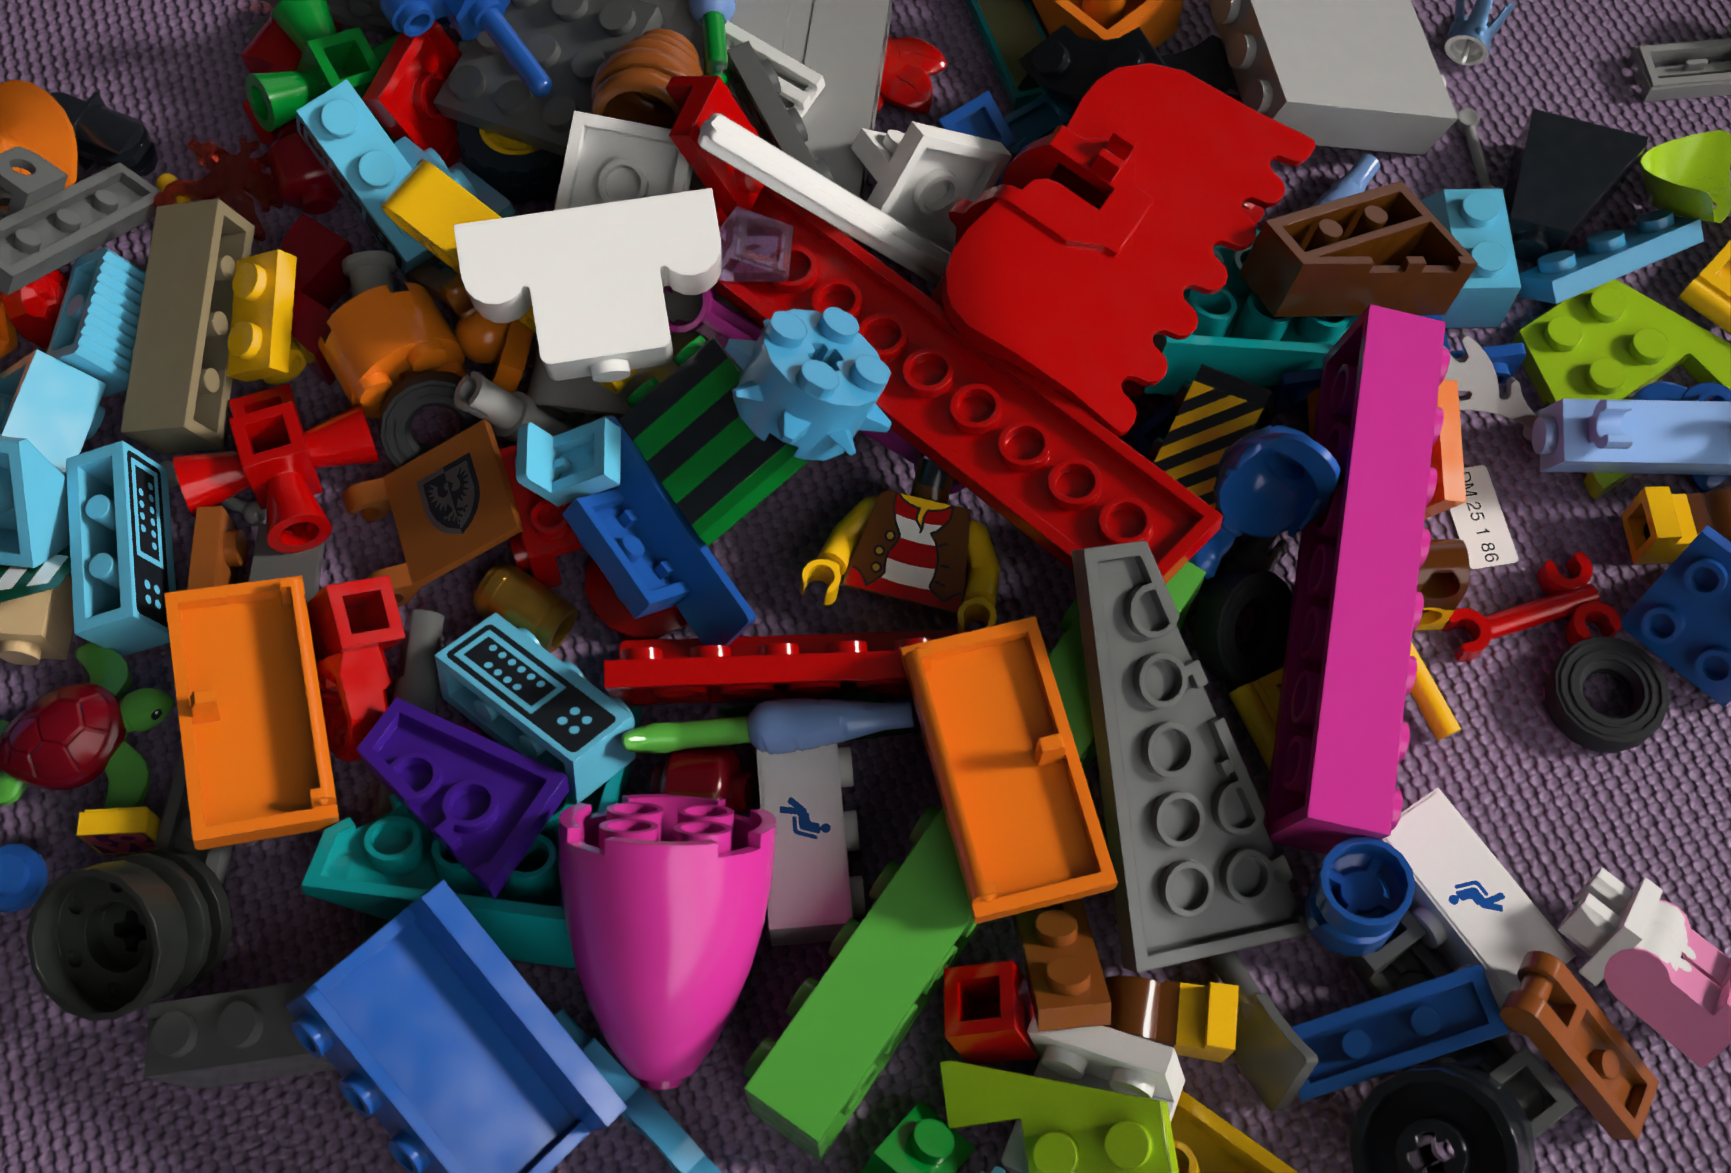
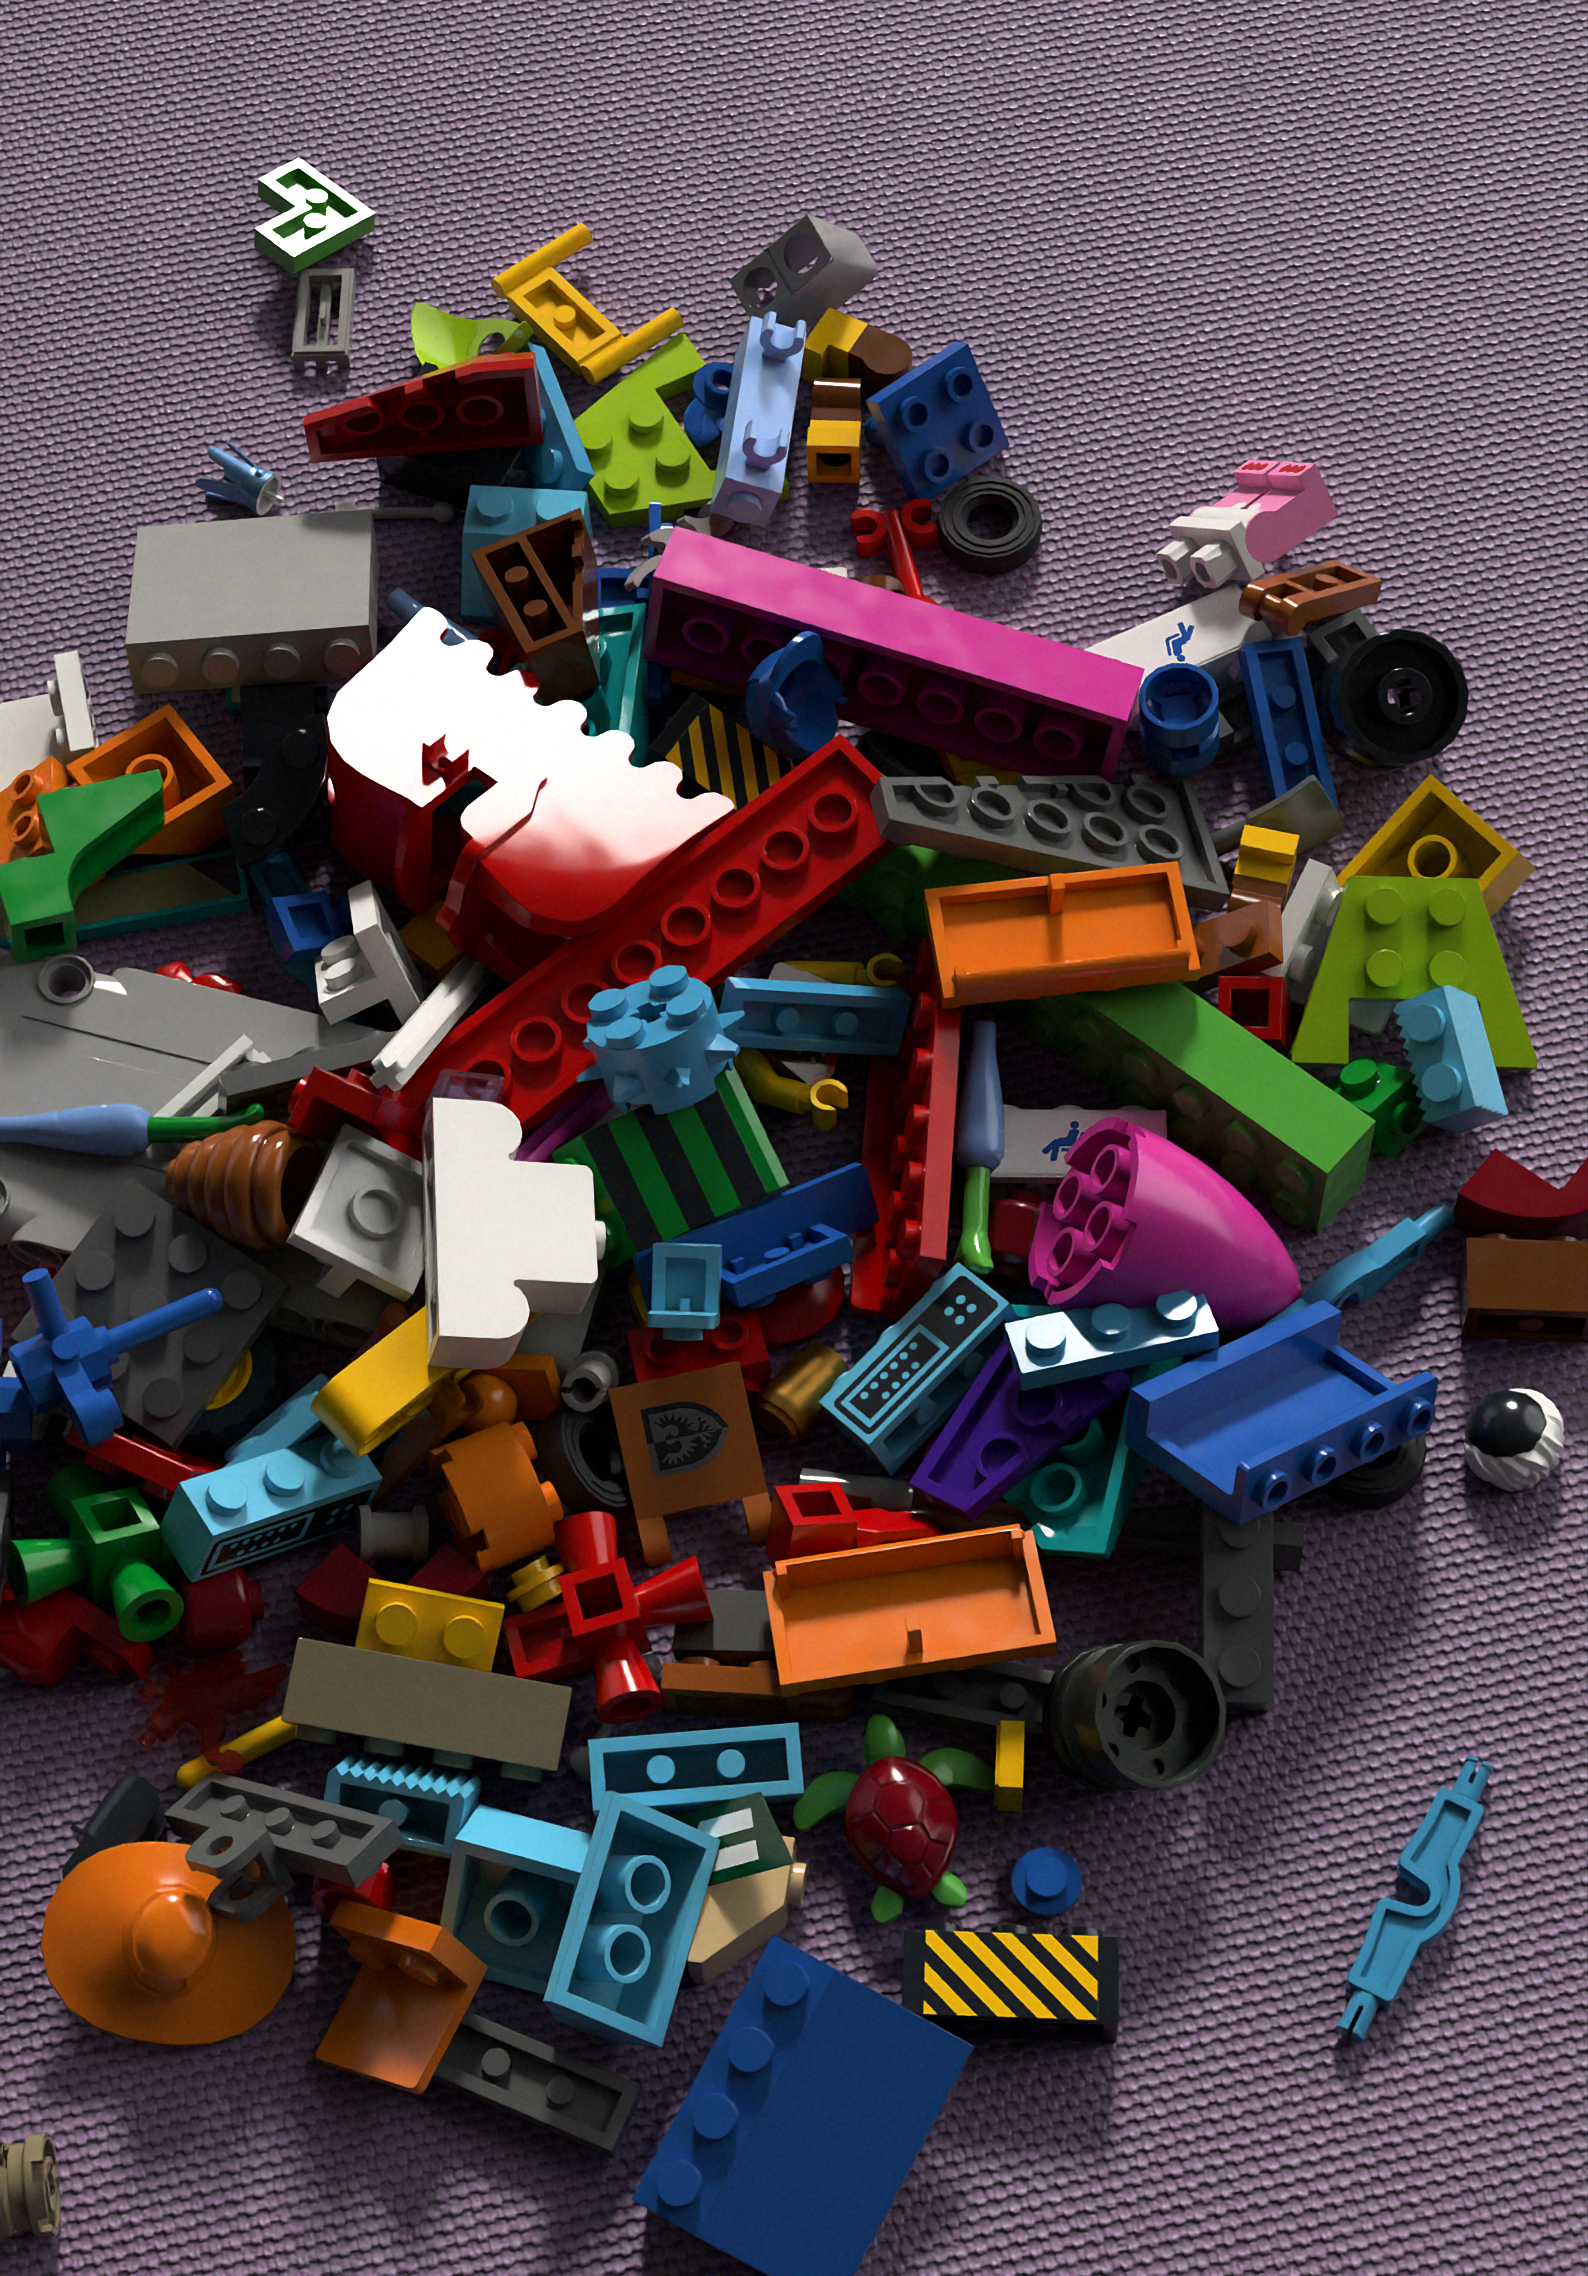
camera: 80 degrees left, 5 degrees down
none -> red wedge [303,351,543,463]
none -> yellow plate [505,1556,567,1613]
none -> dark azure plate [719,977,912,1056]
none -> dark azure plate [1004,1290,1219,1391]

